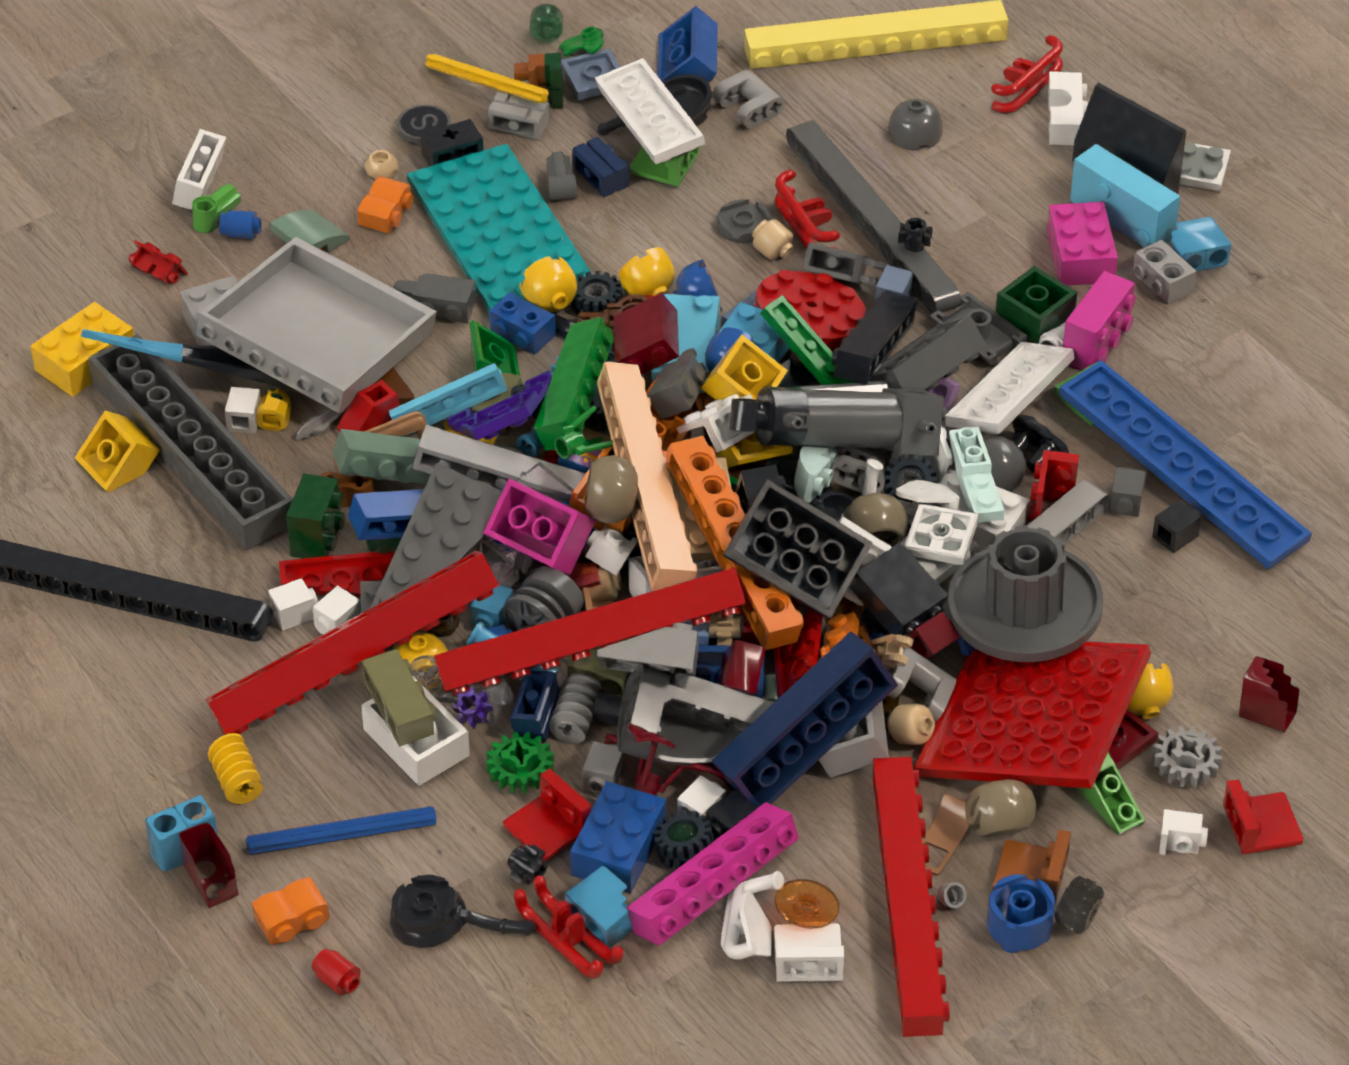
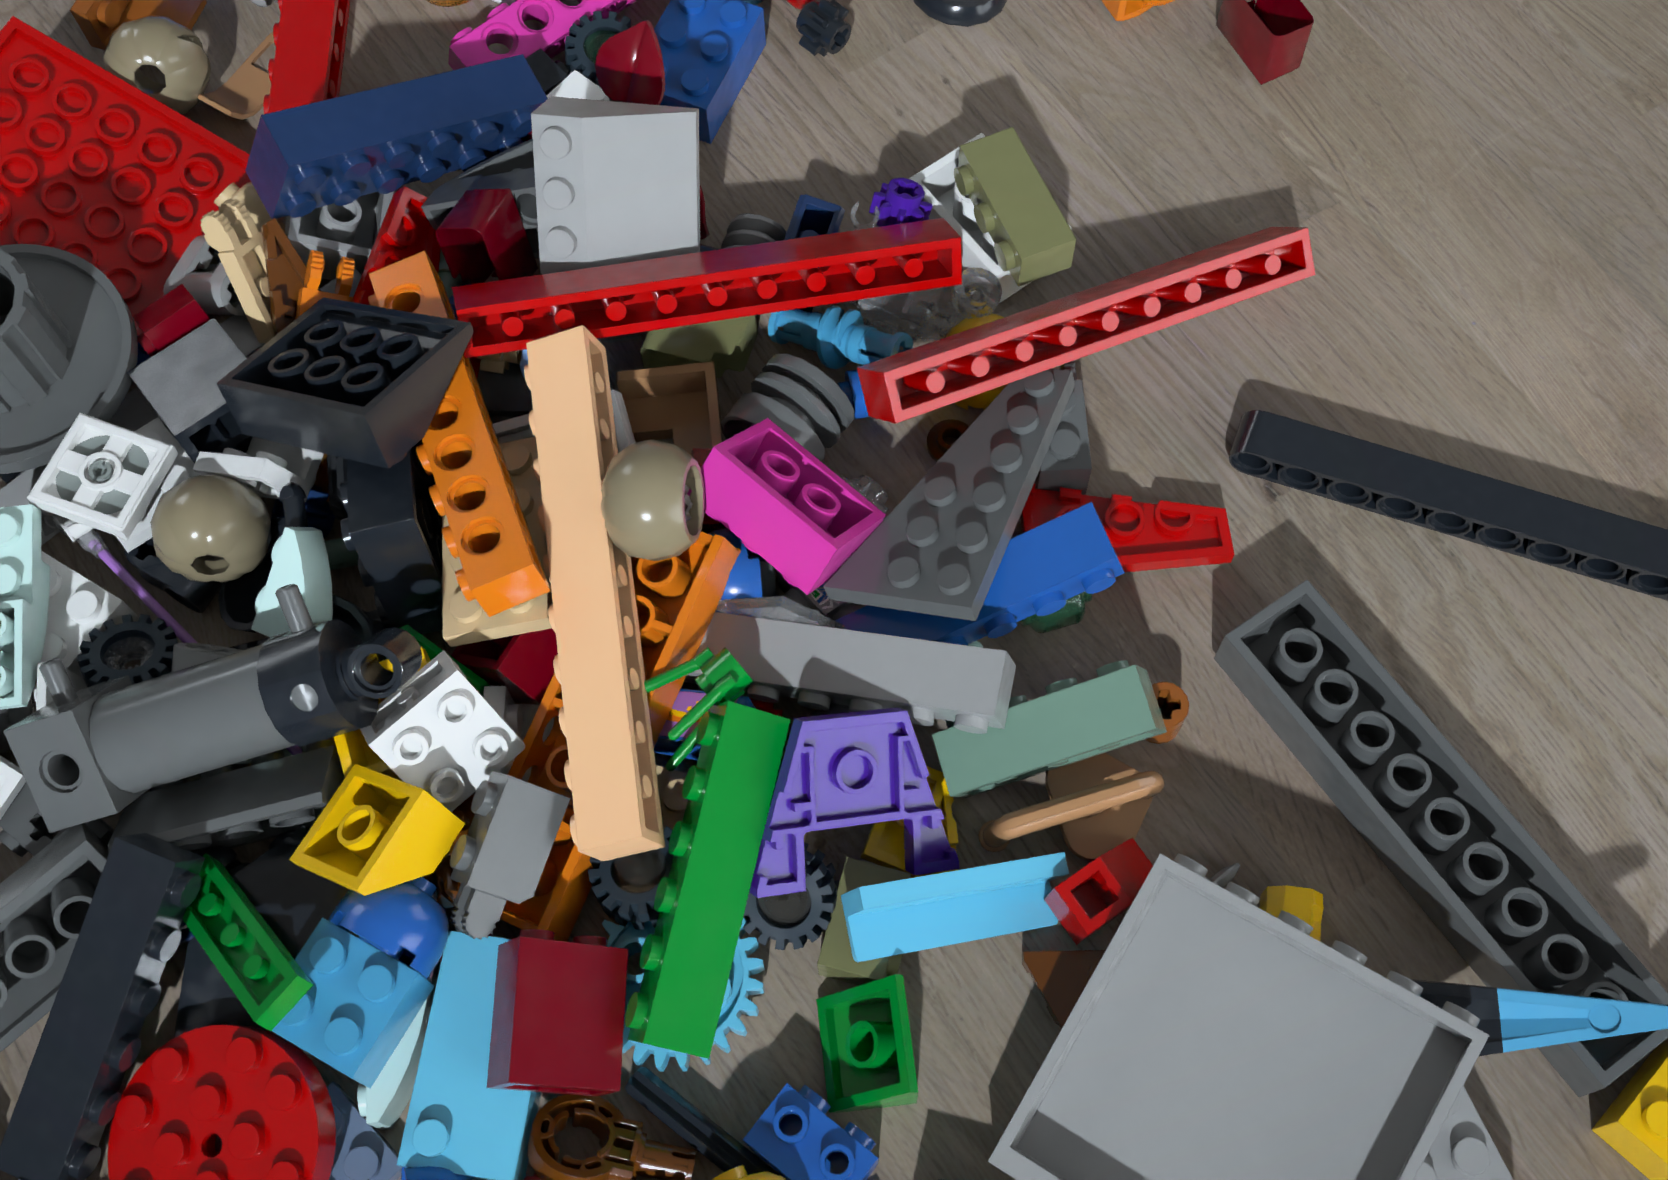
camera: 175 degrees left, 20 degrees up
yellow slope [75,411,160,492] -> none
dark azure piece [145,795,218,871] -> none
yellow piece [208,733,264,804] -> none
white brick [225,387,261,434] -> none
blue axle [246,806,437,854] -> none
white brick [268,578,318,631] -> none
dark green brick [286,473,345,559] -> none
white brick [313,586,361,634] -> none
dark azure brick [470,585,513,628] -> none
green gear [486,732,554,794] -> none
red bracket [503,768,592,861] -> none
light grey brick [583,742,624,794] -> none
white piece [862,459,960,523] -> none

